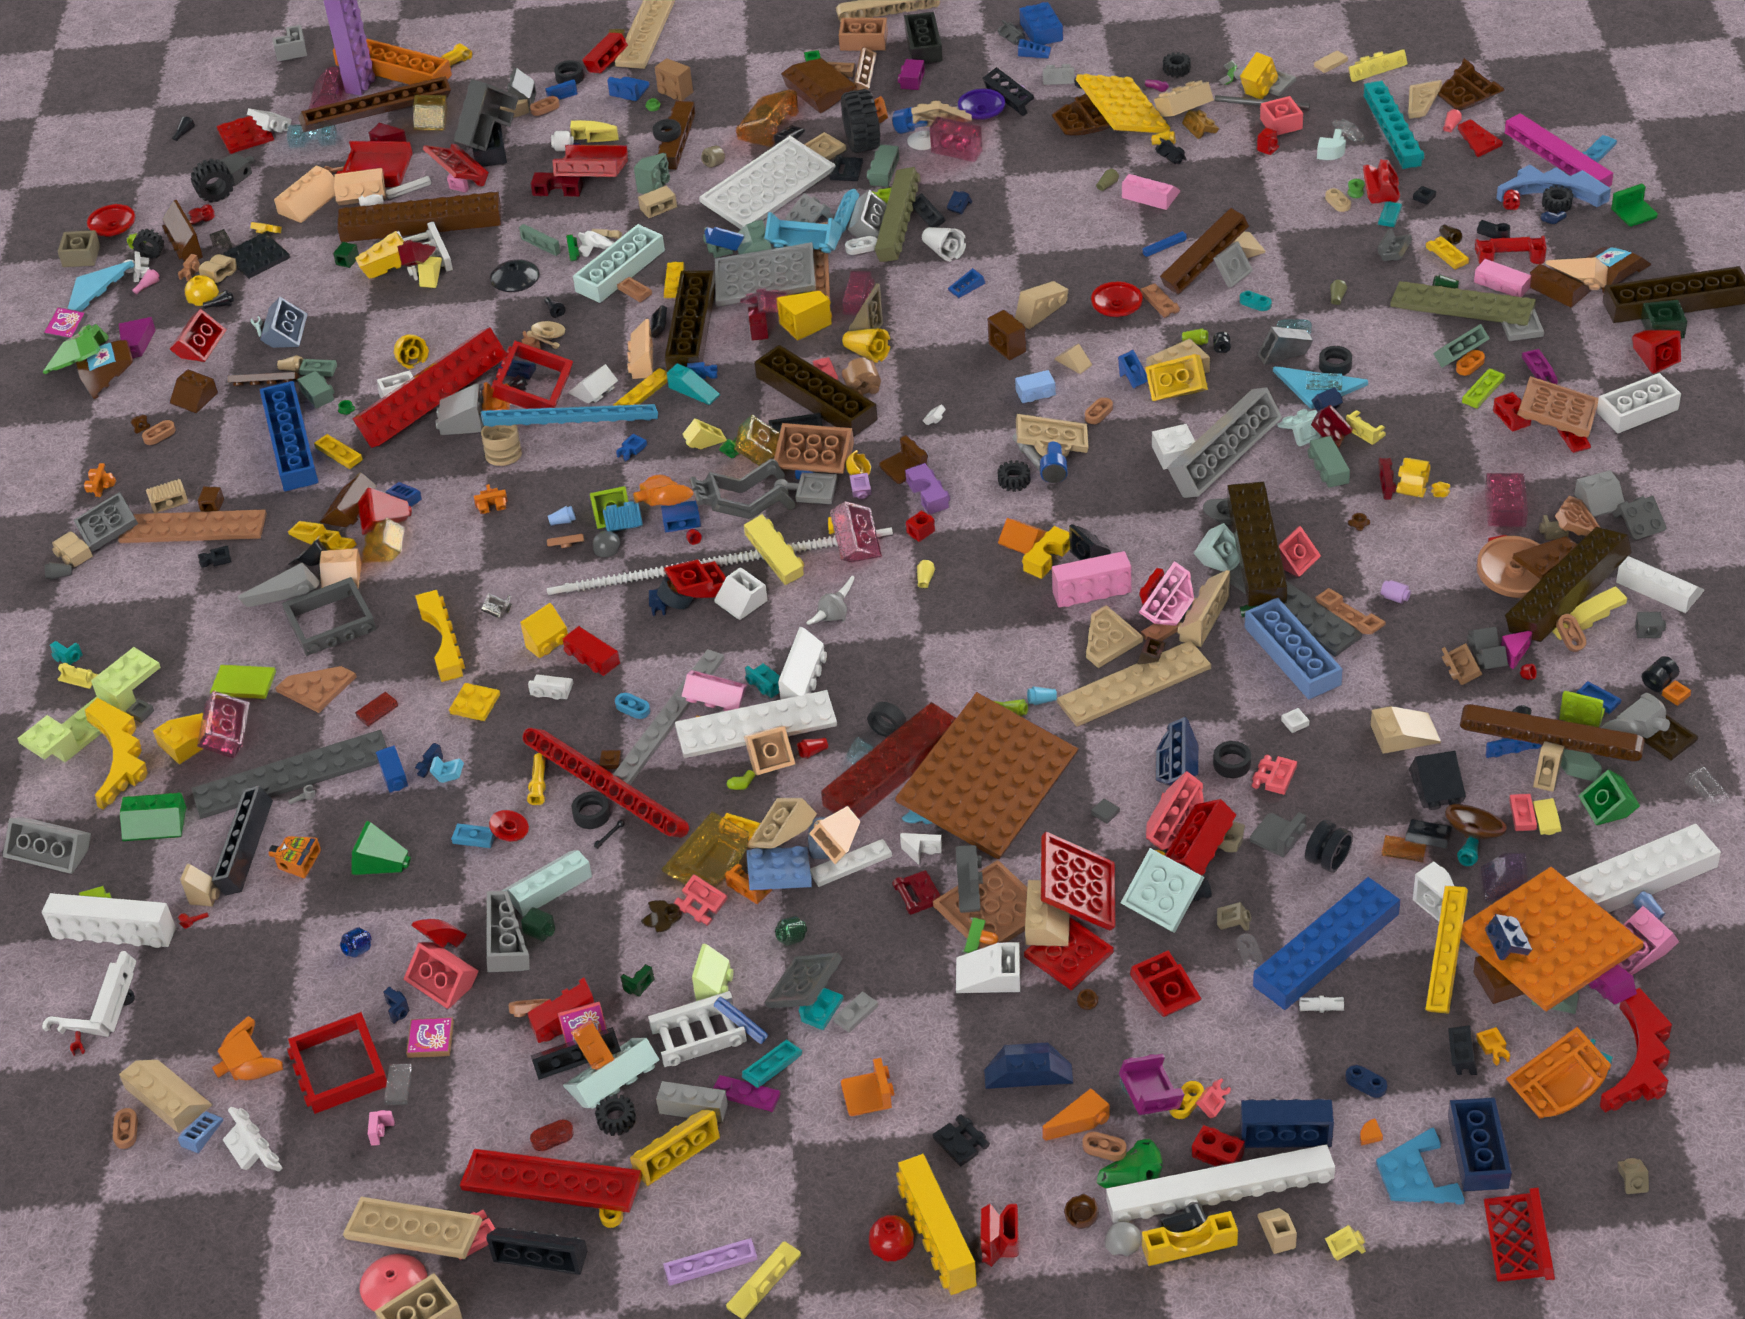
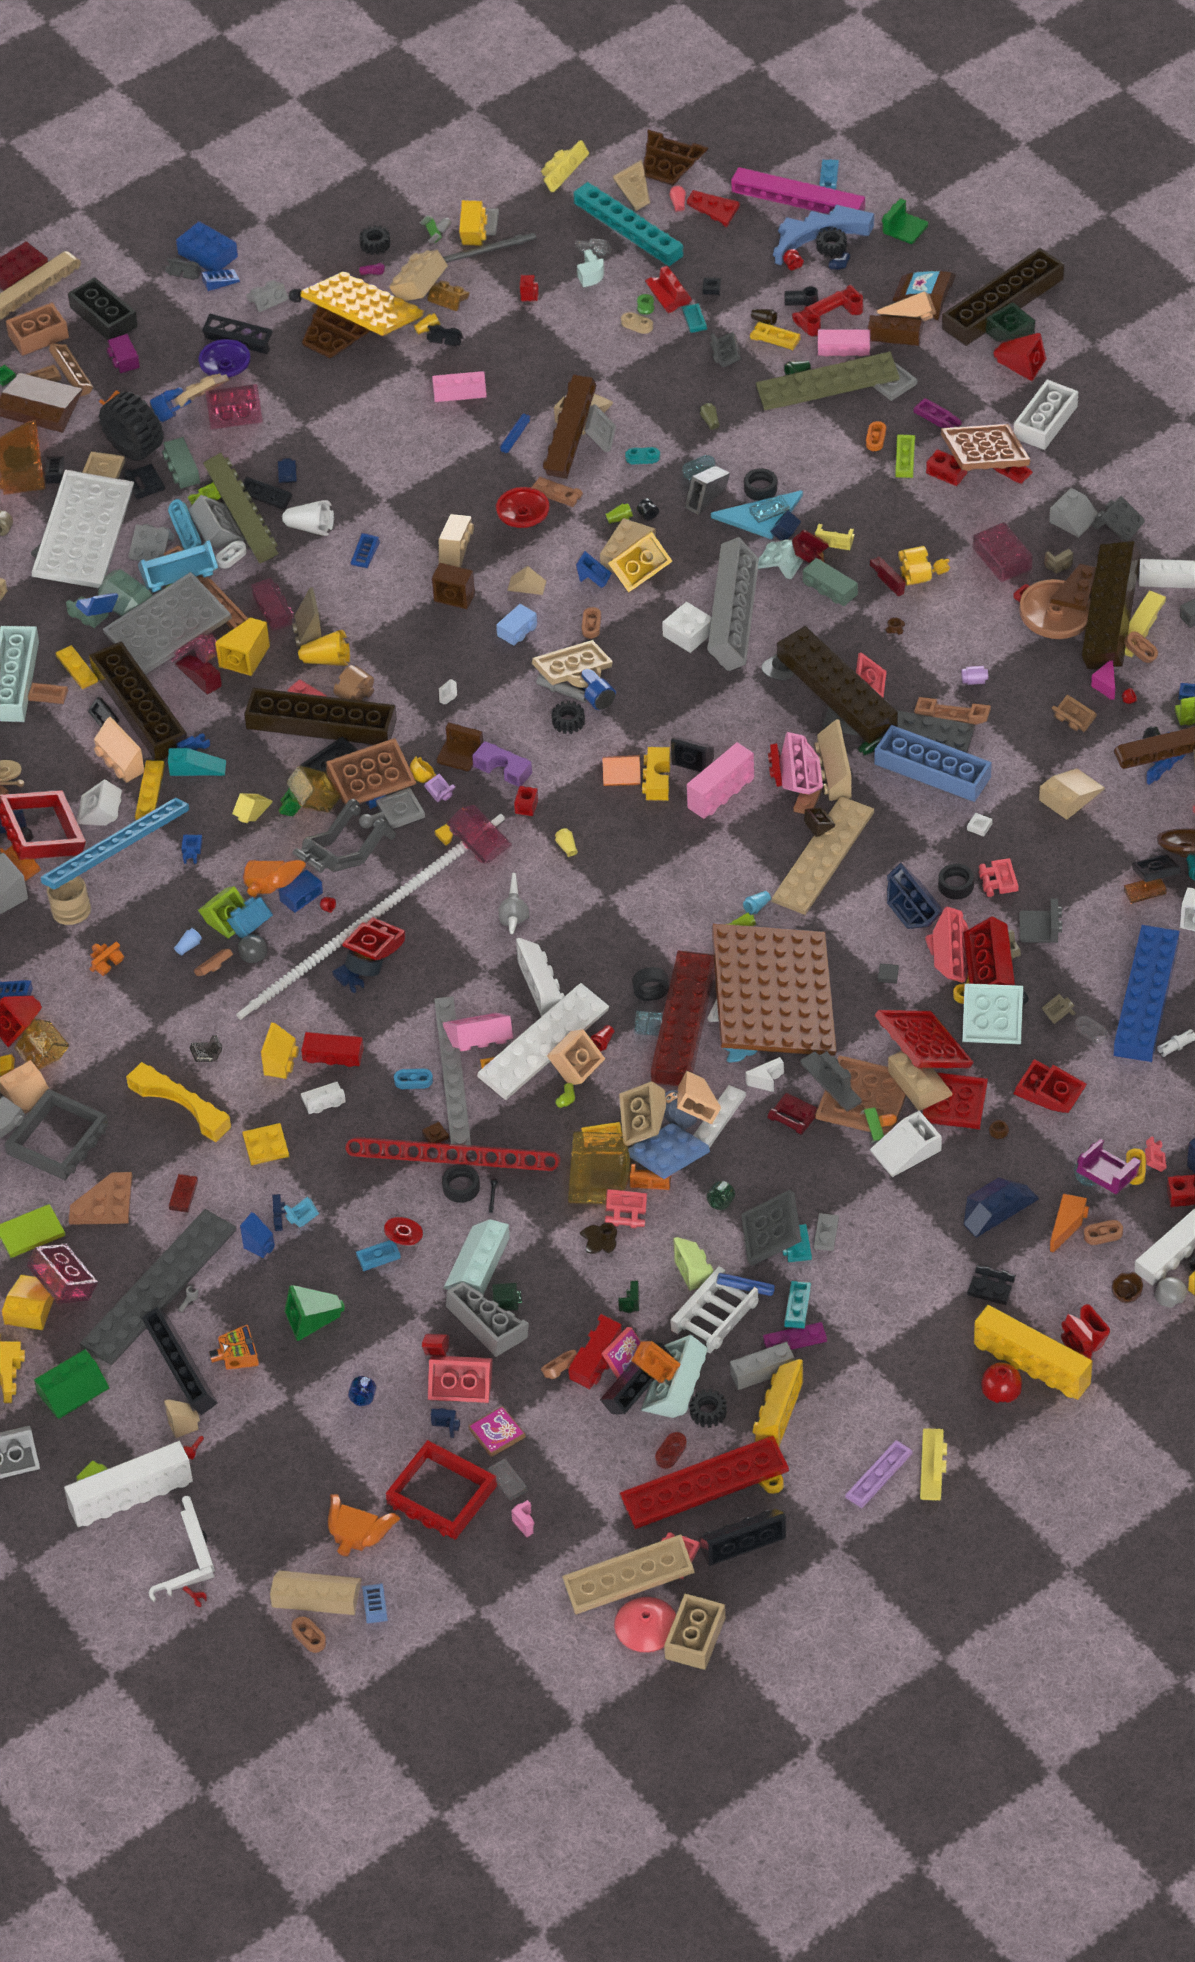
camera: 35 degrees left, 5 degrees up
white bracket [223,1107,282,1171] -> none
yellow pin [527,753,546,805] -> none
white slope [715,567,767,620] -> none
light yellow brick [744,514,804,585] -> none
teal bracket [745,663,780,698] -> none
orange bracket [841,1058,895,1116] -> none
white dish [907,131,939,150] -> none
tan plate [1086,605,1143,668] -> none
olive cone [1096,168,1119,191] -> none
green piece [1097,1139,1163,1189] -> none
light aqua slope [1193,523,1239,572] -> none
coral slope [1260,96,1303,135] -> none
black wheel [1305,820,1353,873] -> none
tan tile [1314,50,1348,73] -> none
black slope [1409,751,1466,810] -> none
sand green brick [1433,324,1490,368] -> none
dark grey brick [1467,627,1508,669] -> none
nougat plate [1555,496,1600,536] -> none

